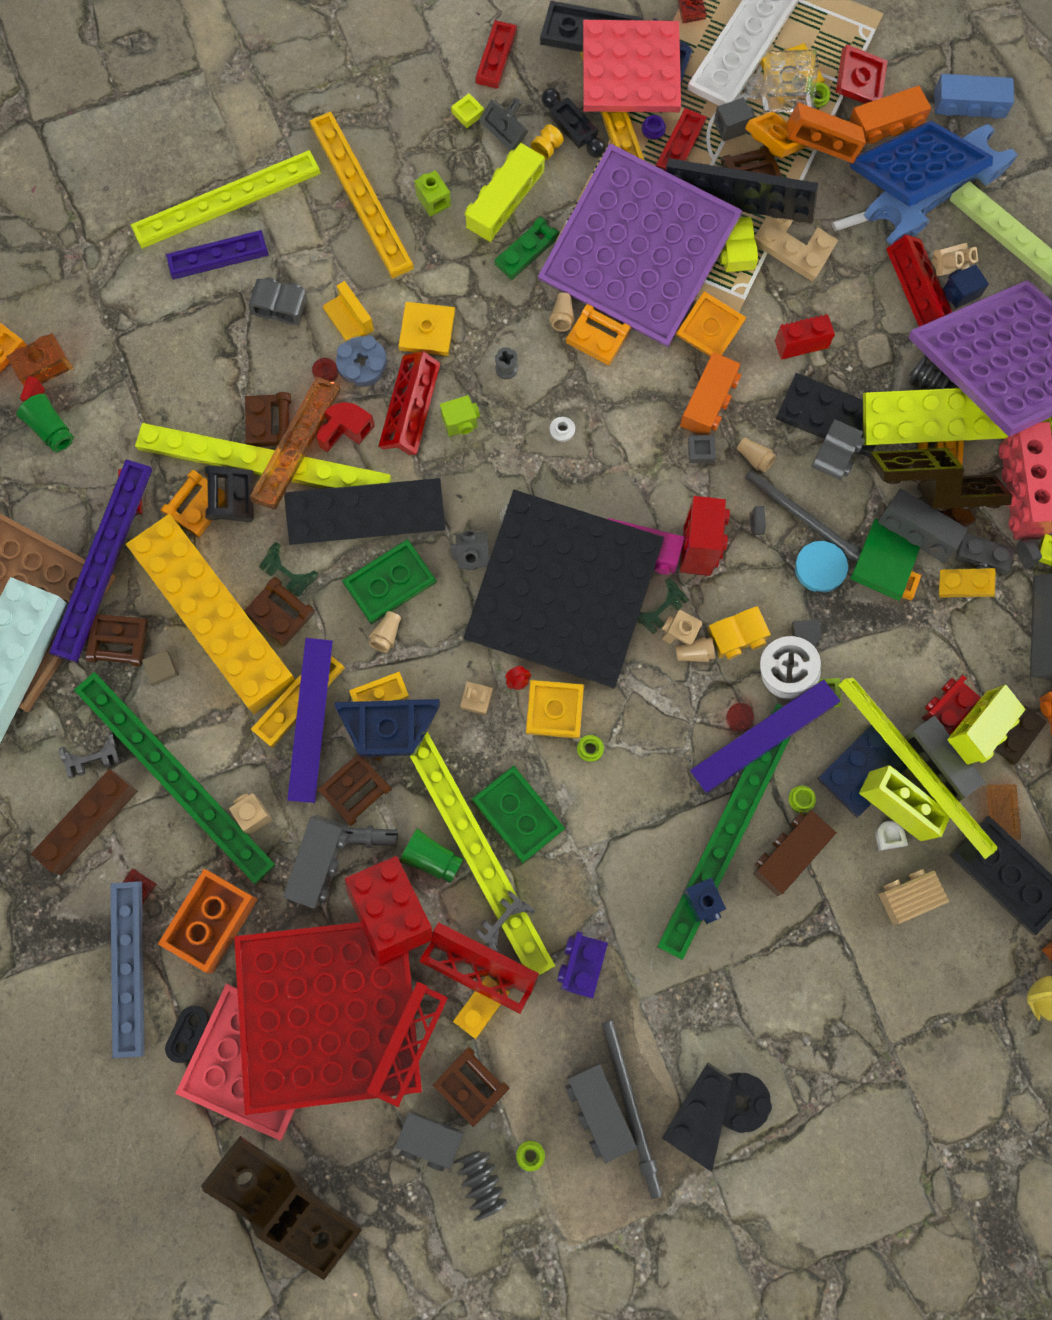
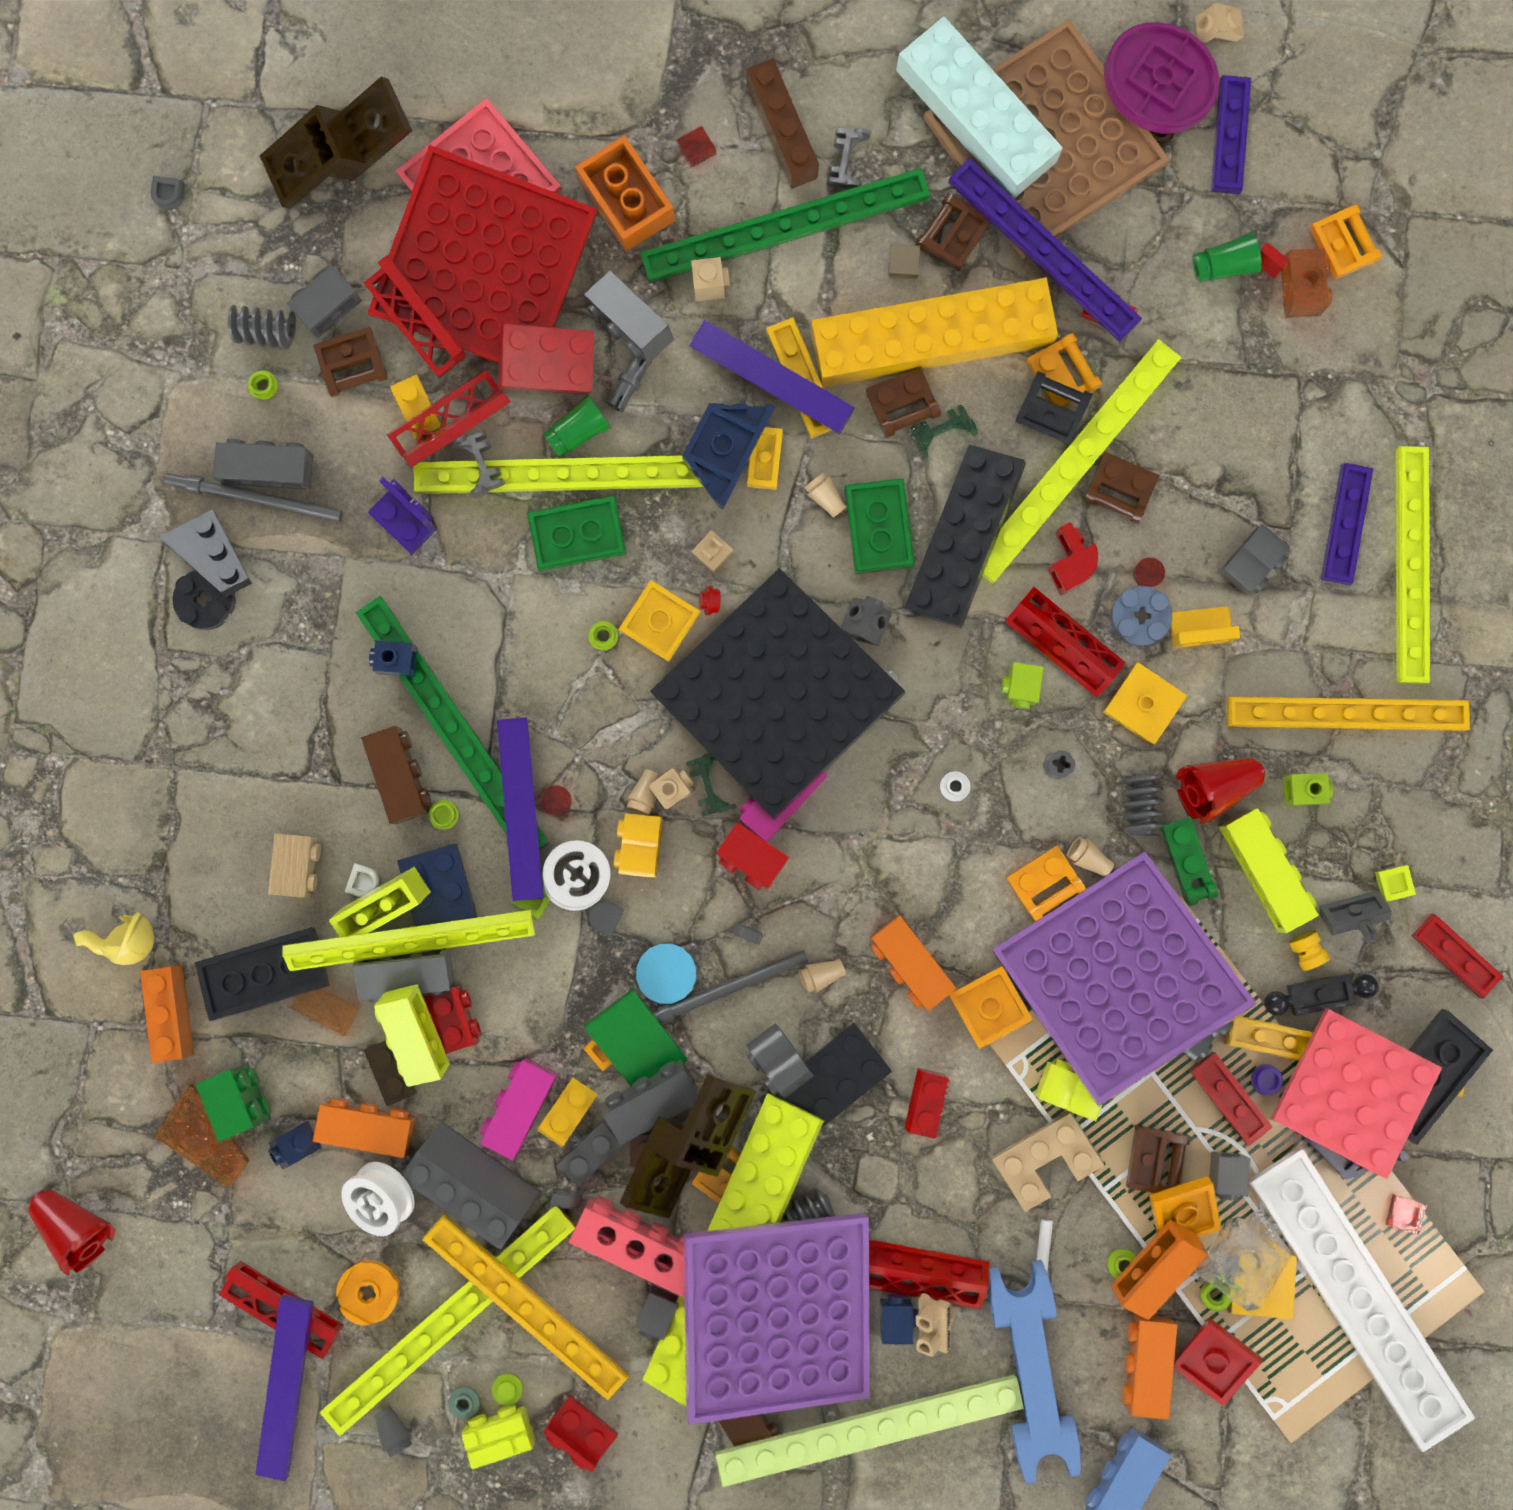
camera: 120 degrees right, 10 degrees up
sand blue plate [110,882,145,1058] -> none
black plate [165,1006,209,1063] -> none
clear orange plate [250,377,340,510] -> none
reddish brown plate [317,754,392,826] -> none
black plate [666,158,818,223] -> none
dark grey plate [688,435,716,463] -> none
blue plate [850,121,993,206] -> none
none -> dark pink brick [479,1057,558,1161]
none -> lime plate [1107,1248,1136,1279]
none -> dark grey piece [1123,774,1164,836]
none -> red cone [1176,758,1265,824]

